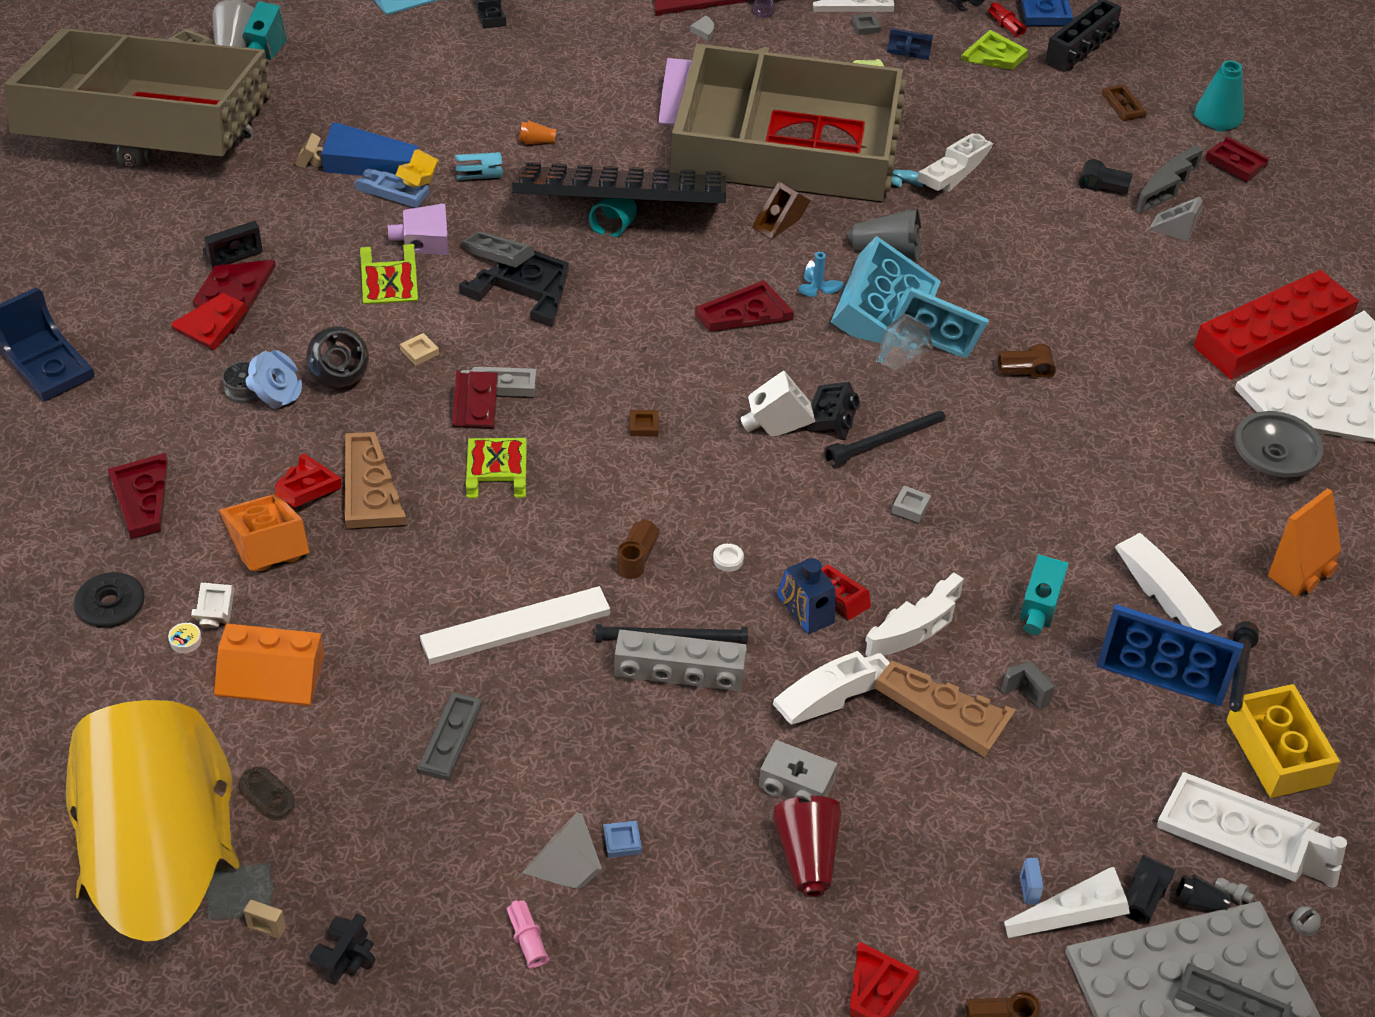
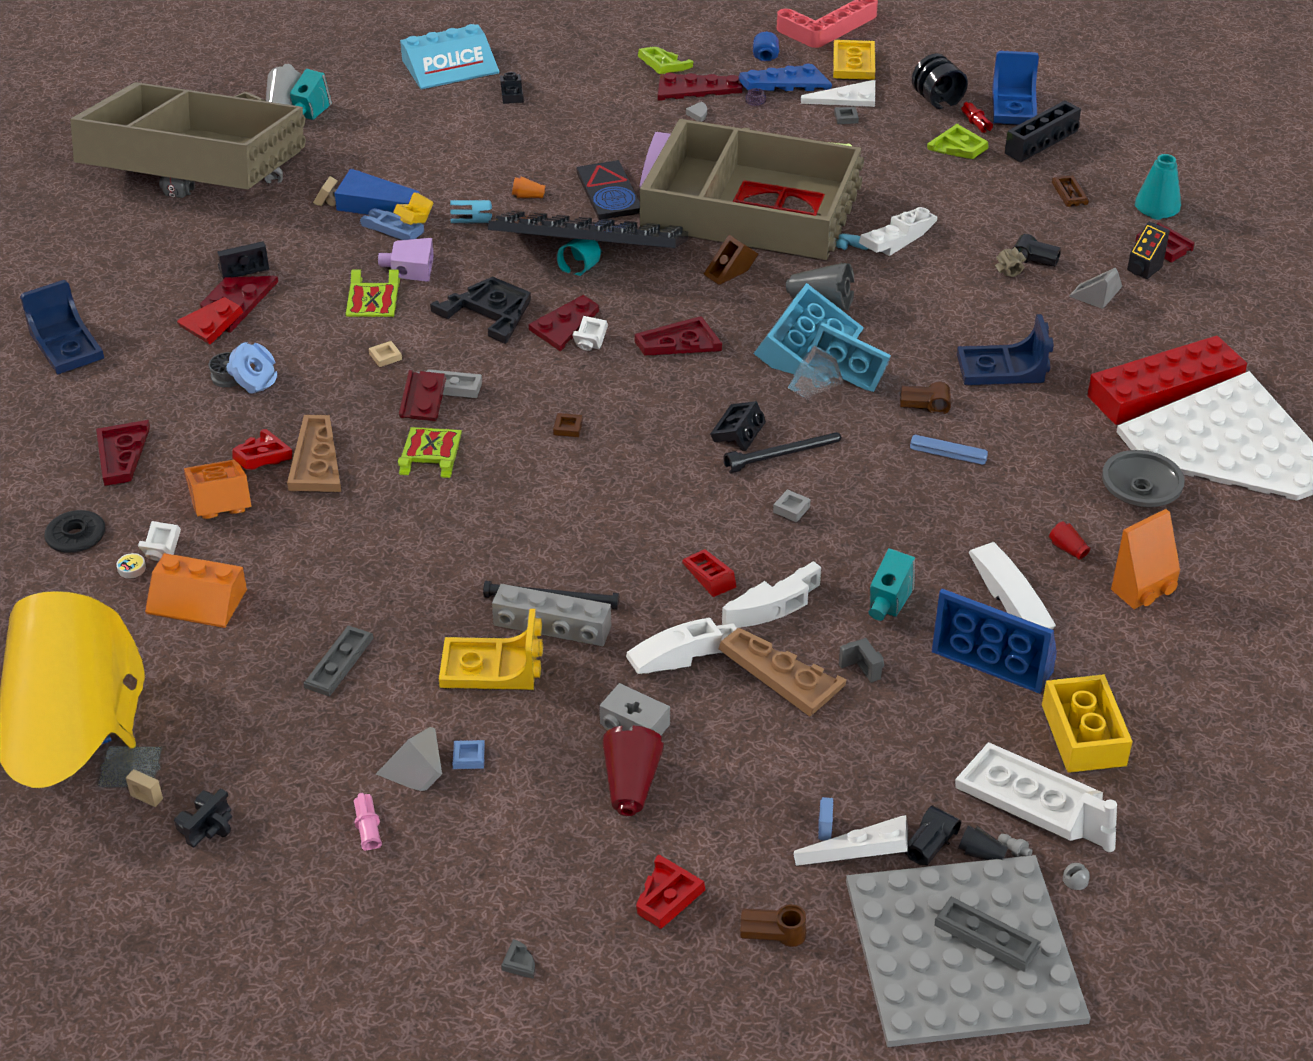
camera: 10 degrees right, 5 degrees down
clear smoke plate [239,766,295,821] -> none
black wheel [306,326,369,388] -> none
white tile [420,586,610,665] -> none
dark grey tile [460,231,535,267] -> none
reddish brown piece [617,519,660,579] -> none
white tile [713,544,744,572] -> none
white torso [741,371,815,436] -> none
dark blue torso [777,558,836,635] -> none
dark azure plant [798,252,844,296] -> none
dark blue hips [887,28,933,60] -> none
dark grey slope [1136,145,1203,214] -> none
black piece [1229,621,1259,712] -> none
none -> yellow bracket [439,608,543,690]
none -> dark red wing [528,295,599,352]
none -> white bracket [573,316,608,351]
none -> black tile [576,160,640,220]
none -> medium blue axle [910,435,988,465]
none -> dark blue bracket [957,314,1054,385]
none -> dark tan gear [995,247,1026,277]
none -> red cone [1049,521,1091,560]
none -> black slope [1127,221,1170,279]

